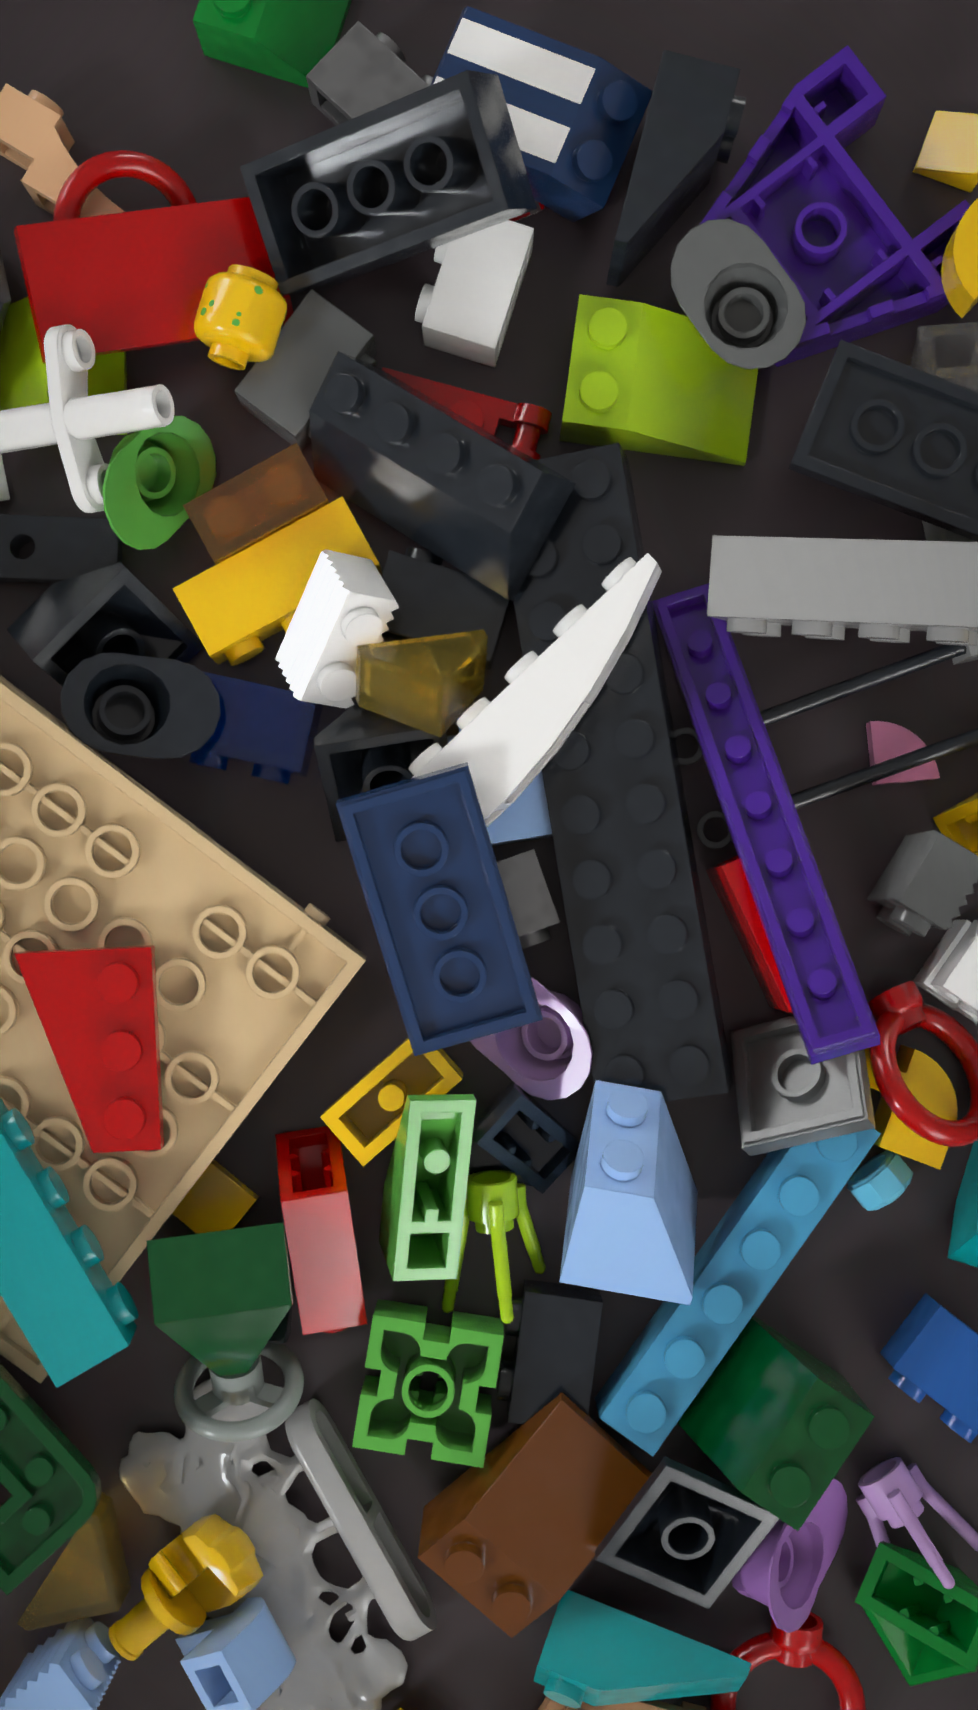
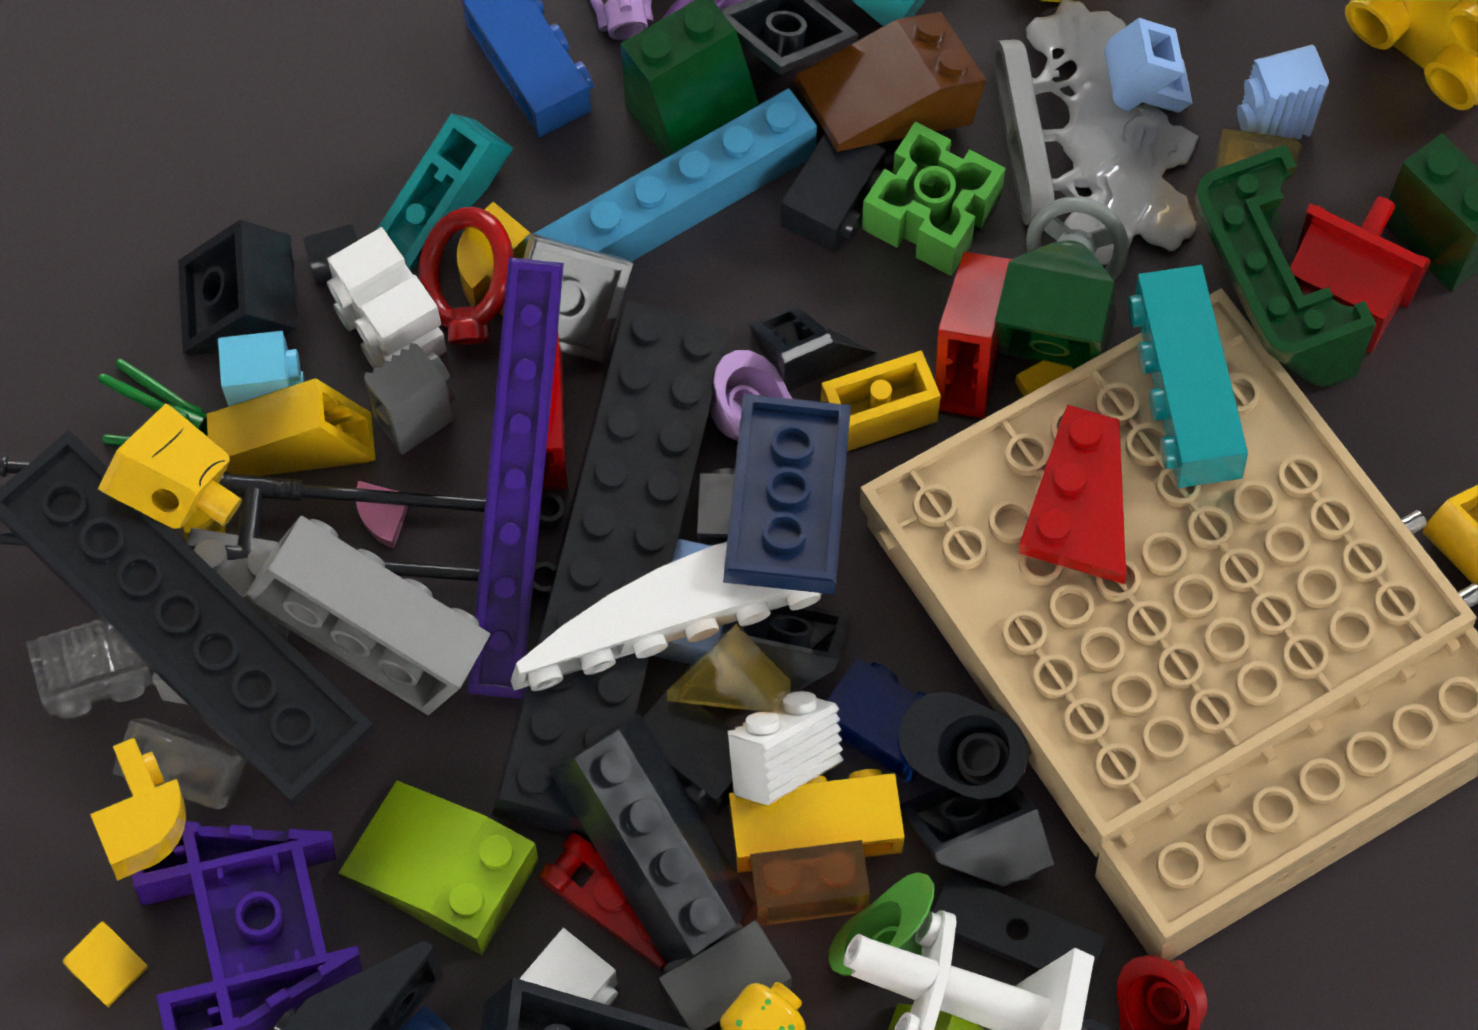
camera: 155 degrees left, 20 degrees down
yellow piece [109,1514,264,1661] -> none
bright green slope [379,1094,476,1281] -> none
lime plant [442,1170,546,1324] -> none
light blue slope [559,1080,698,1305] -> none
dark grey piece [670,219,806,369] -> none
medium azure tile [847,1150,913,1211] -> none

